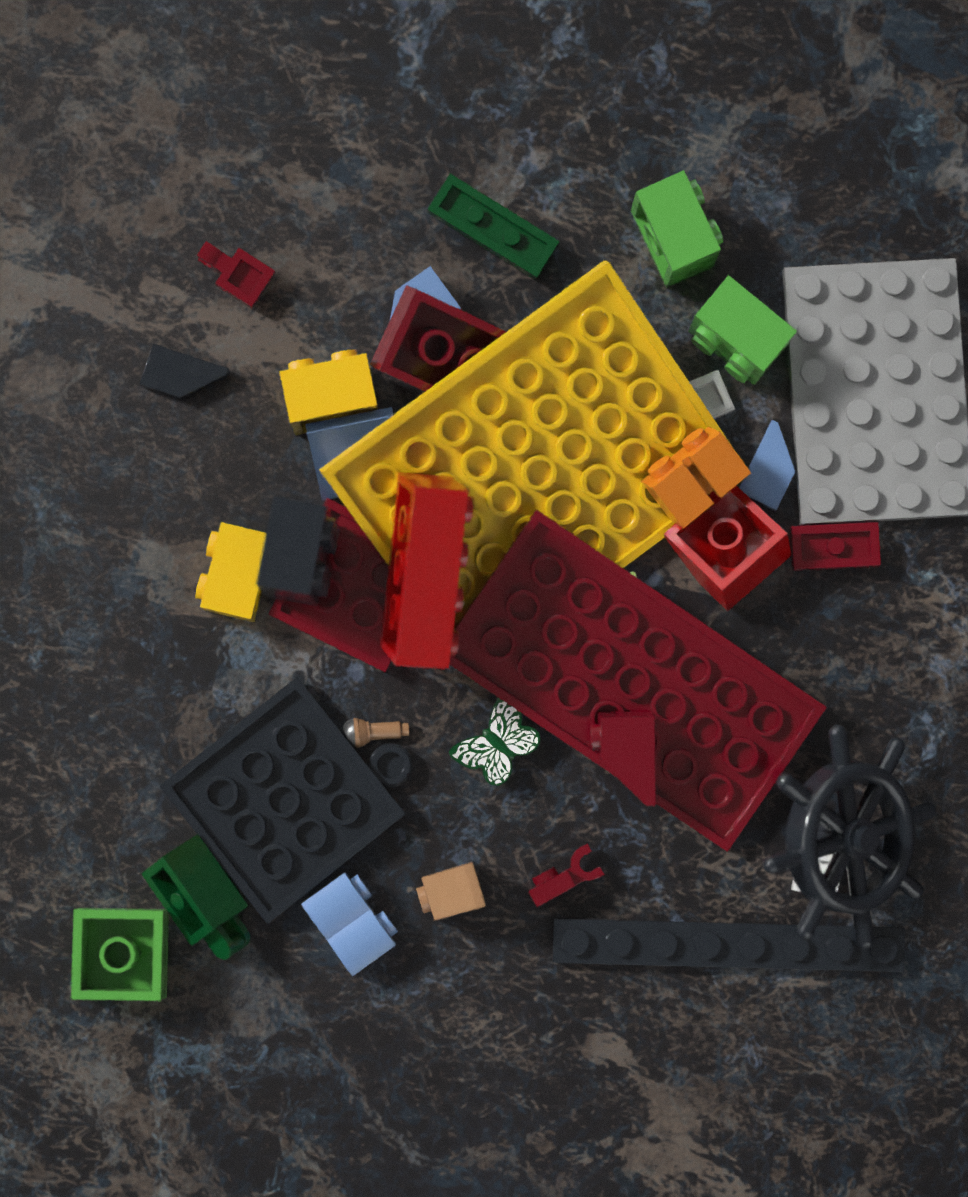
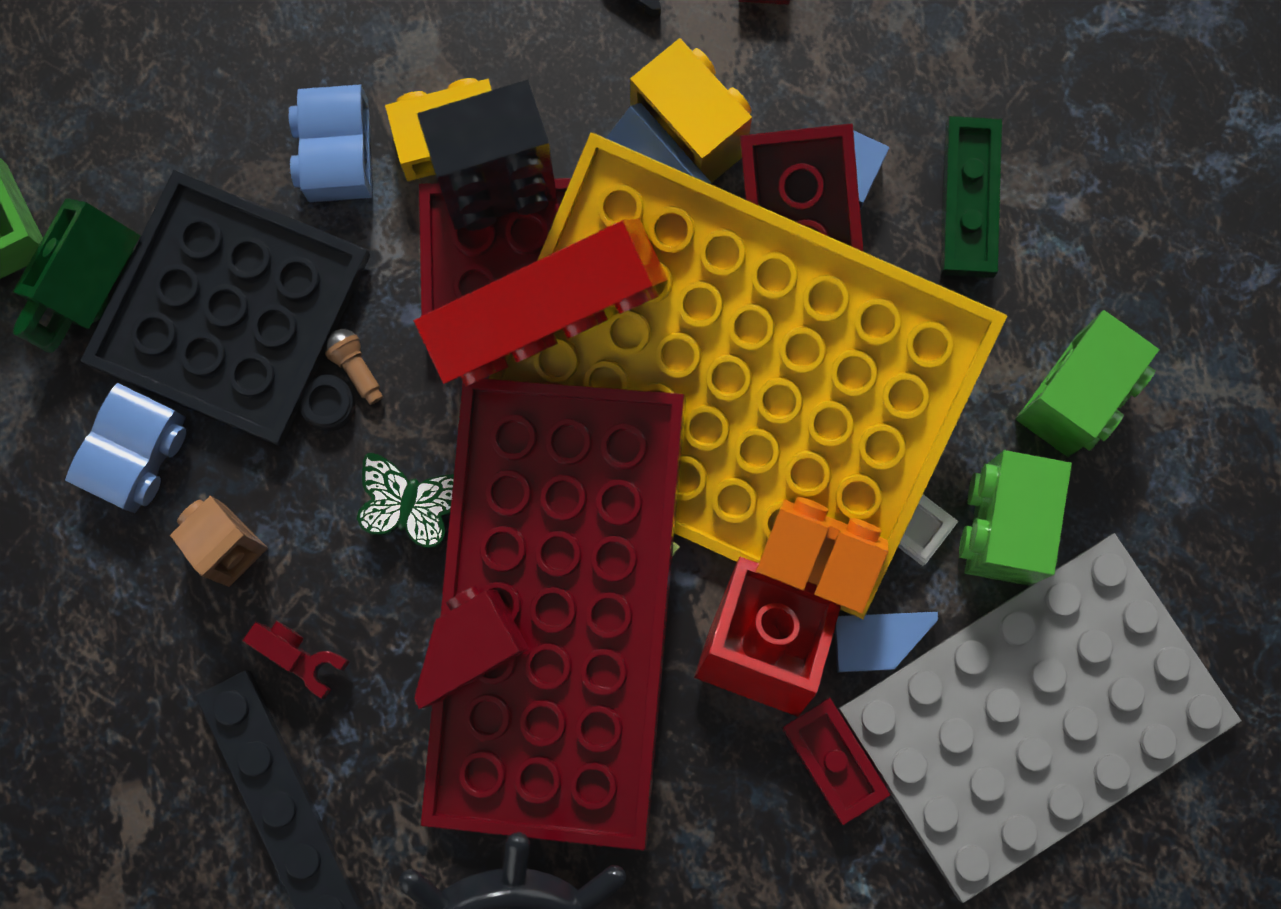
camera: 65 degrees right, 5 degrees down
none -> medium blue brick [289,85,372,202]

